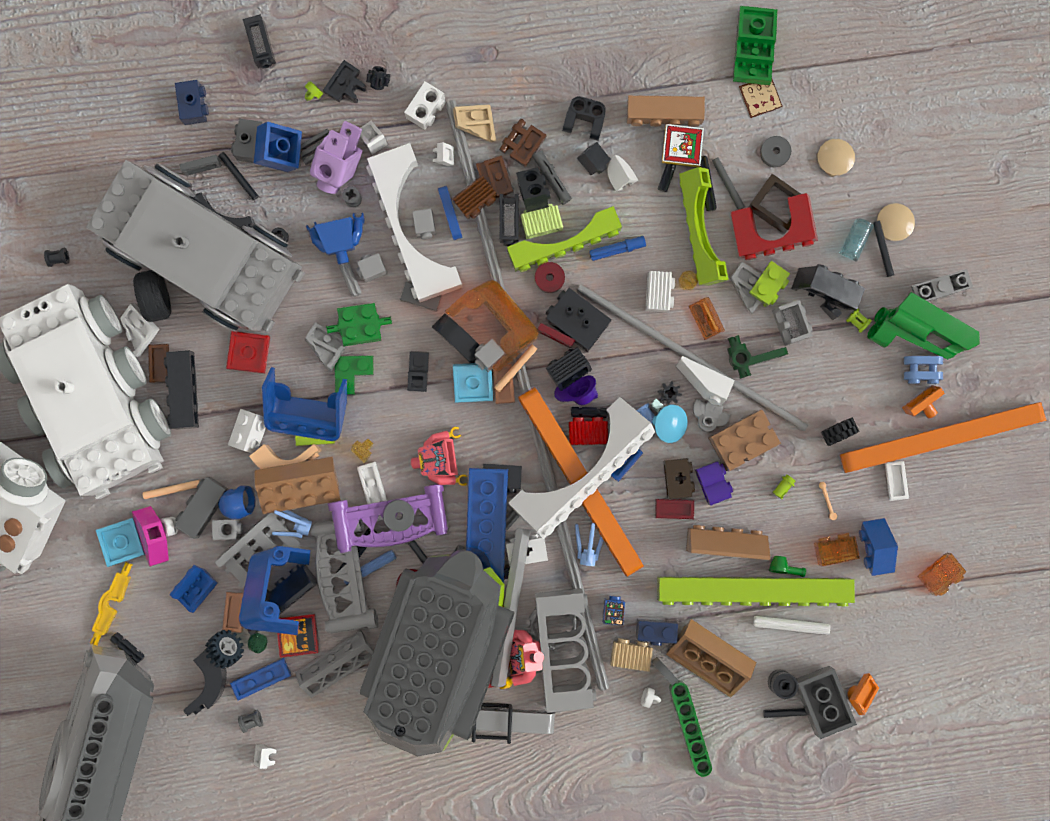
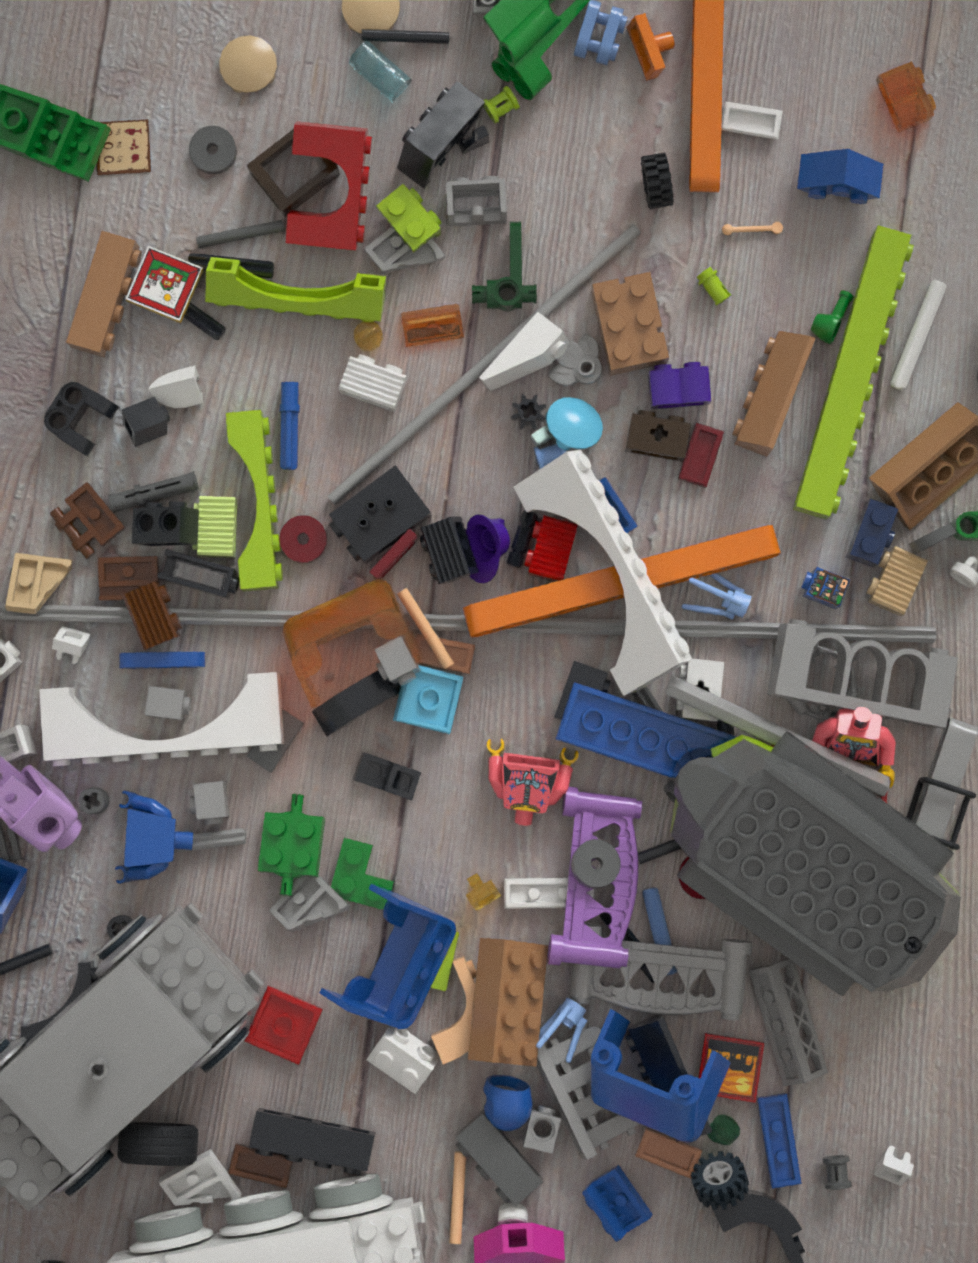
camera: 70 degrees left, 0 degrees up
clear orange brick [814,533,860,566] -> none

